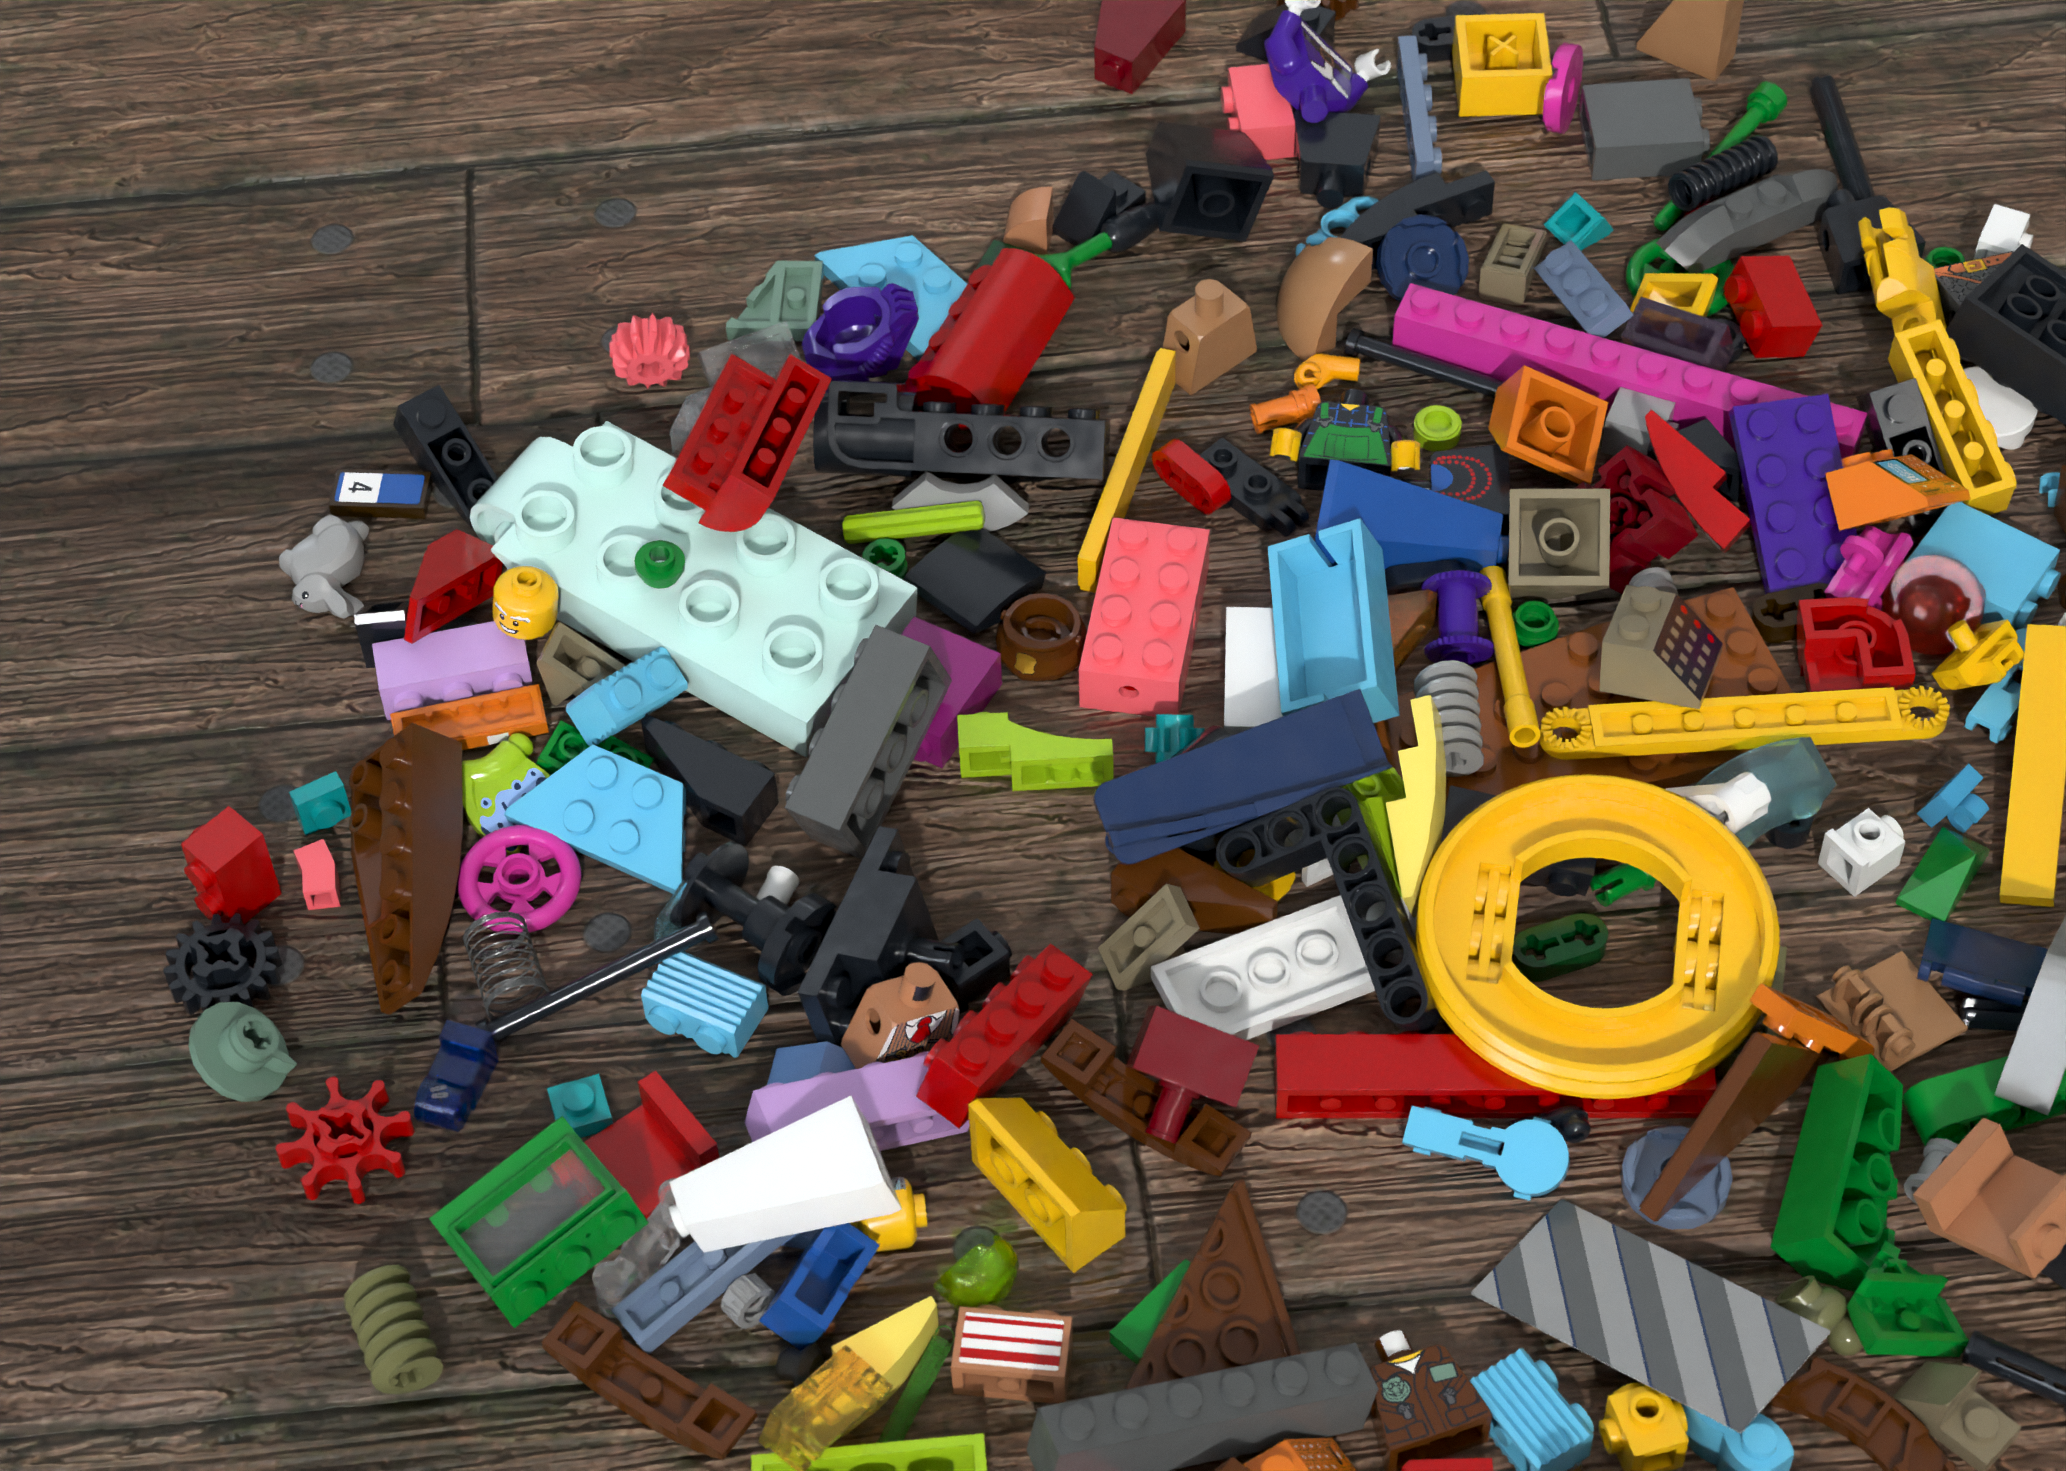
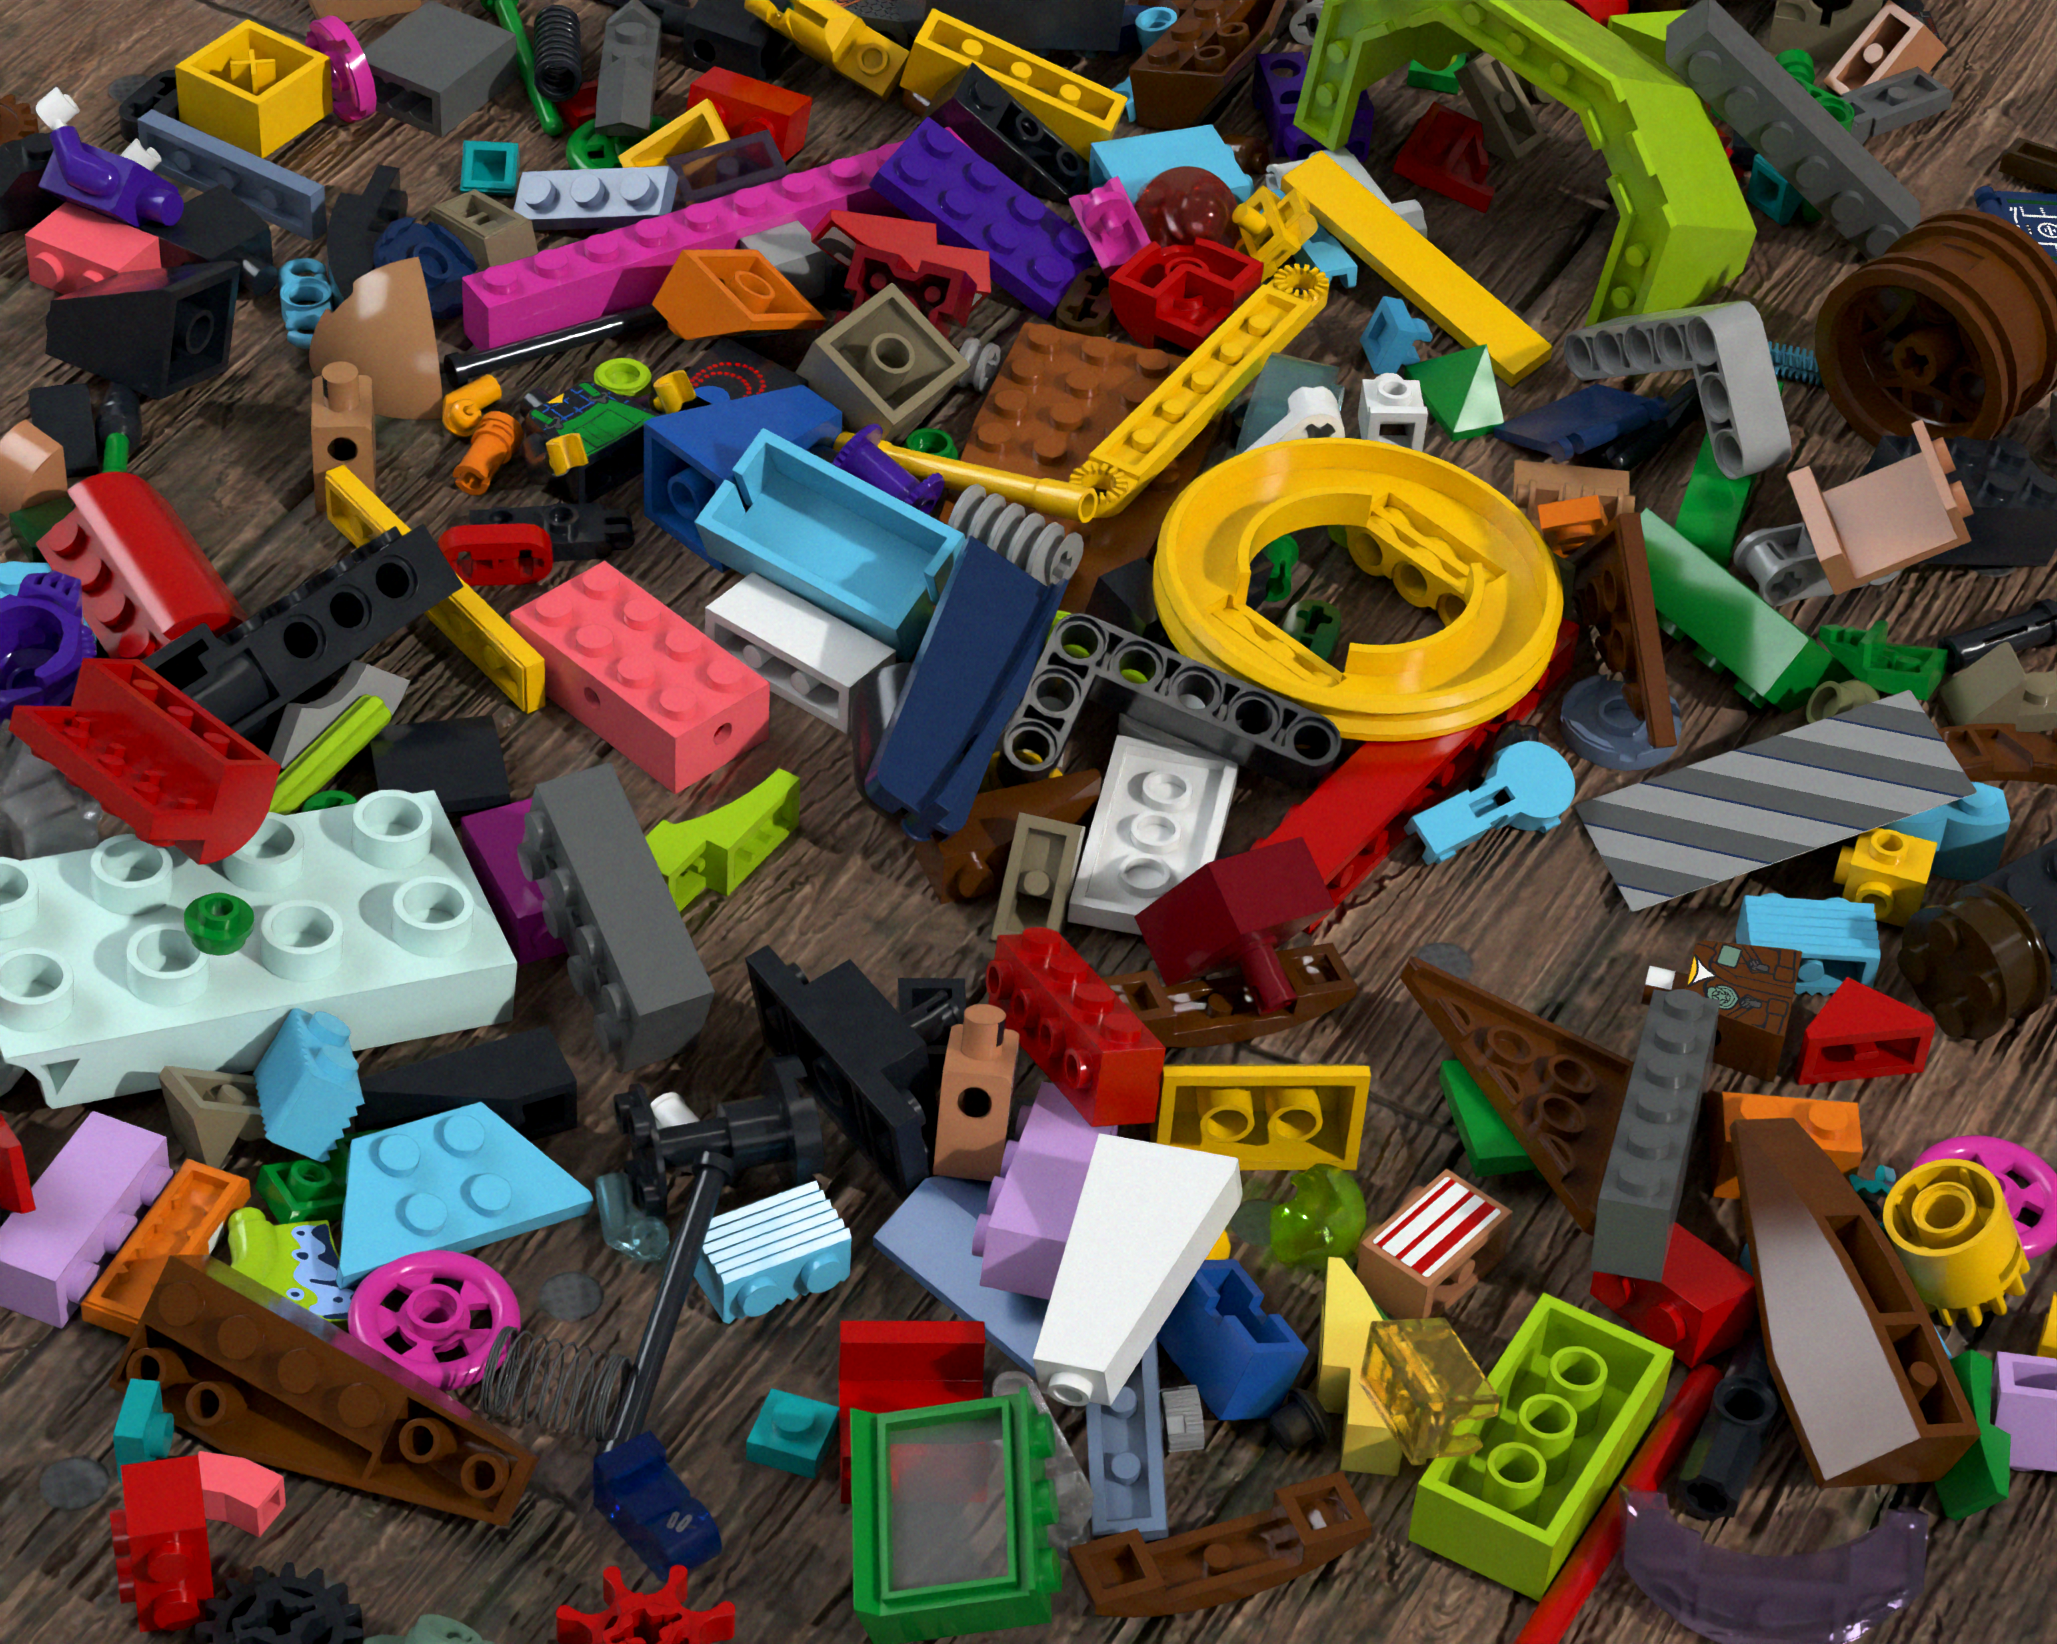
camera: 60 degrees left, 10 degrees down
yellow head [492,566,559,640] -> none
reddish brown hat [996,593,1087,681] -> none
teal gear [1145,714,1205,764] -> none
light yellow slope [1386,695,1446,918] -> none
dark tan slope [1599,585,1723,710] -> none
orange slope [1825,449,1971,531] -> none

